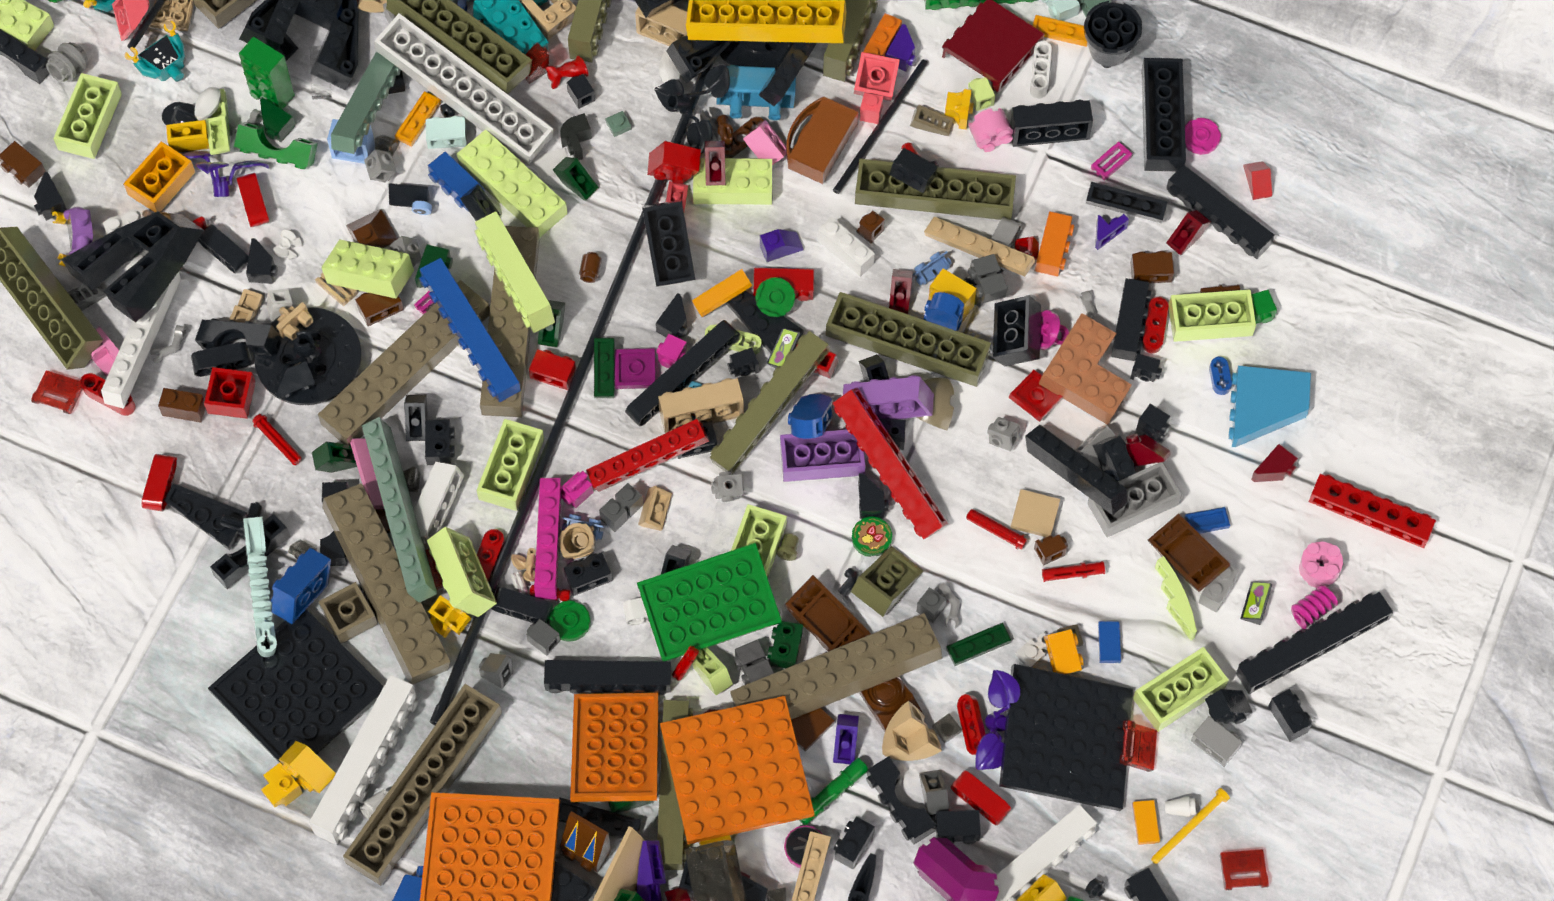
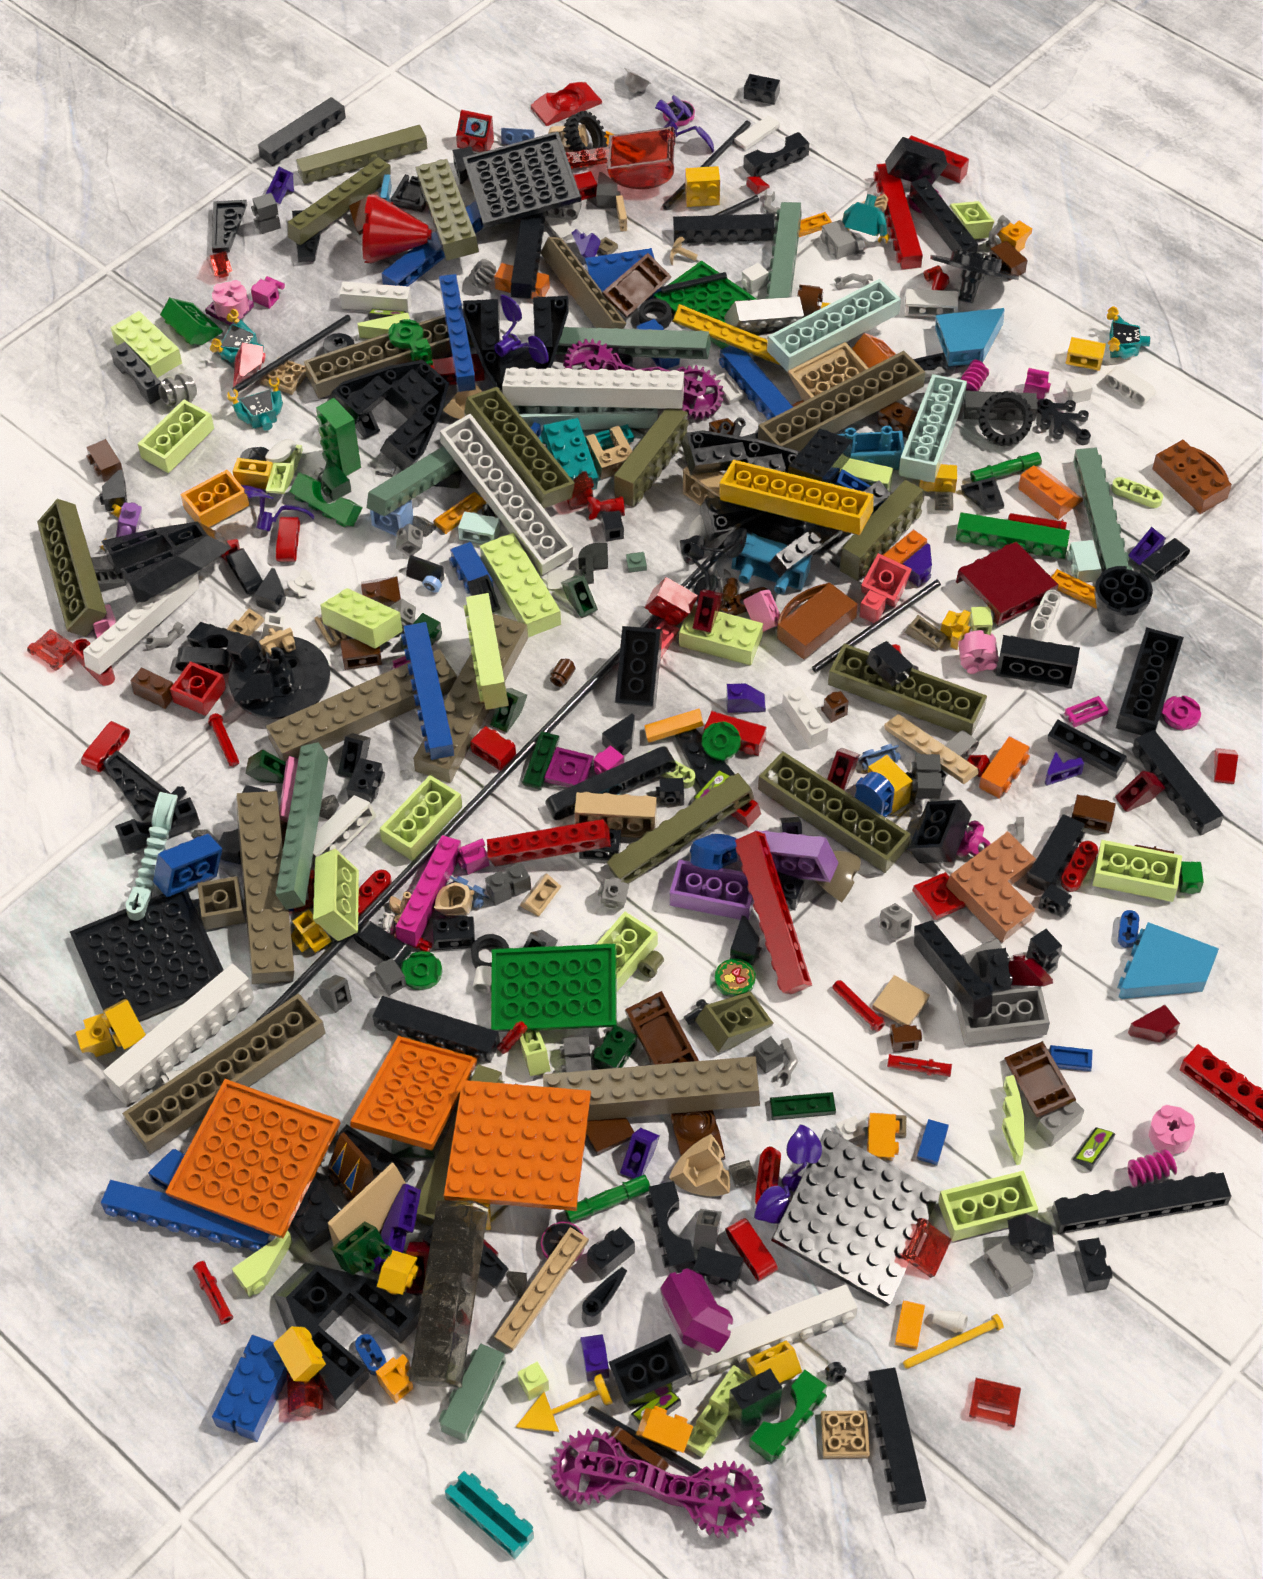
camera: 20 degrees right, 10 degrees down
none -> black tyre [471,934,509,969]

